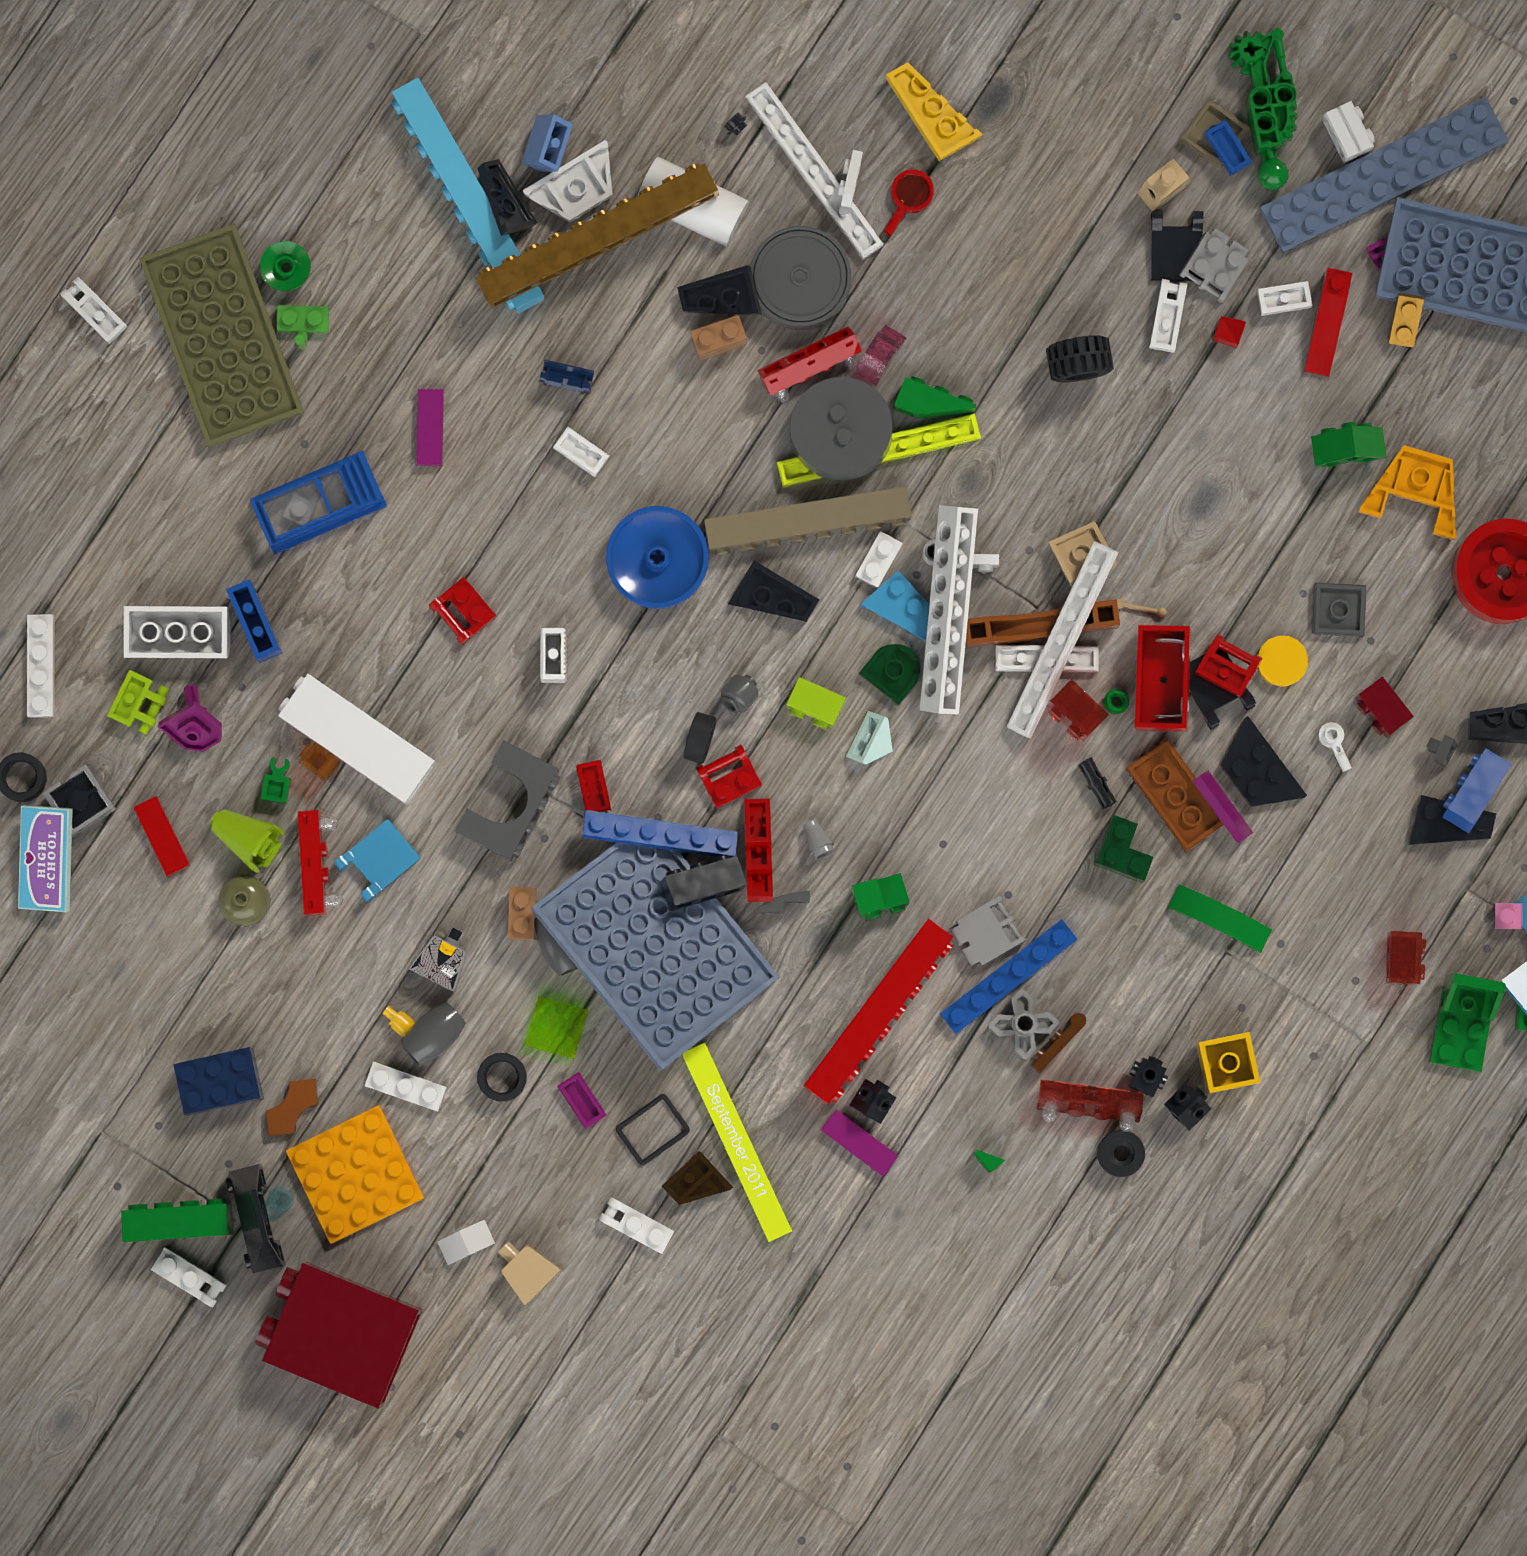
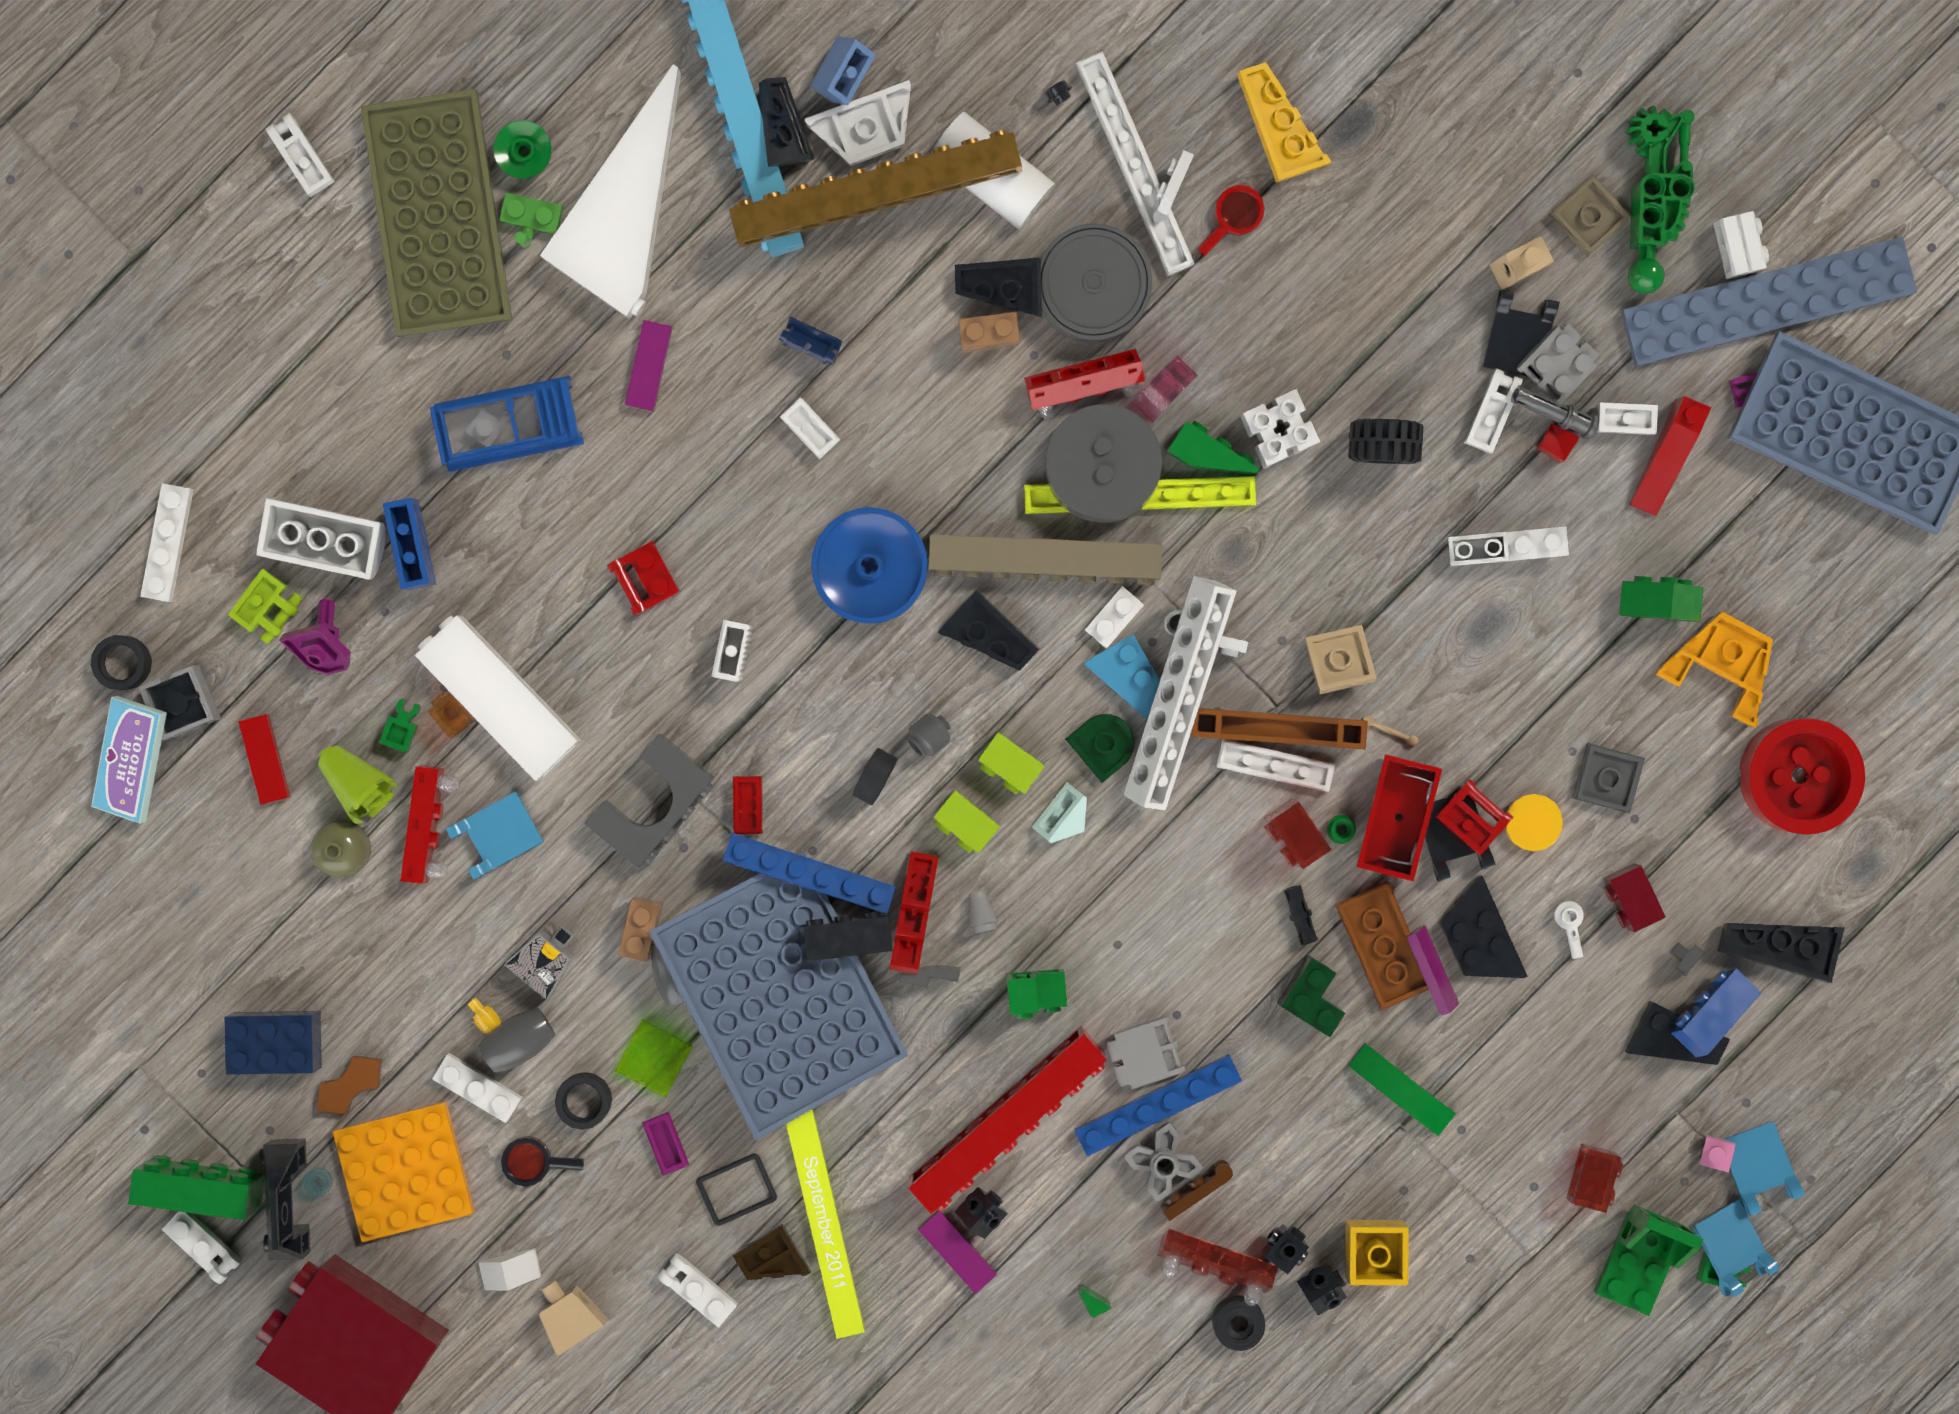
camera: 15 degrees right, 5 degrees up
red plate [696,744,762,809] -> none
white tile [1007,541,1119,739] -> none
blue tile [1203,119,1253,177] -> none
pearl gold plate [1388,292,1424,348] -> none
none -> piece [501,1136,584,1187]
none -> white slope [540,64,681,319]
none -> lime brick [933,789,1000,854]
none -> white brick [1240,389,1320,469]
none -> white slope [1448,526,1569,566]
none -> dark grey pin [1511,385,1599,439]

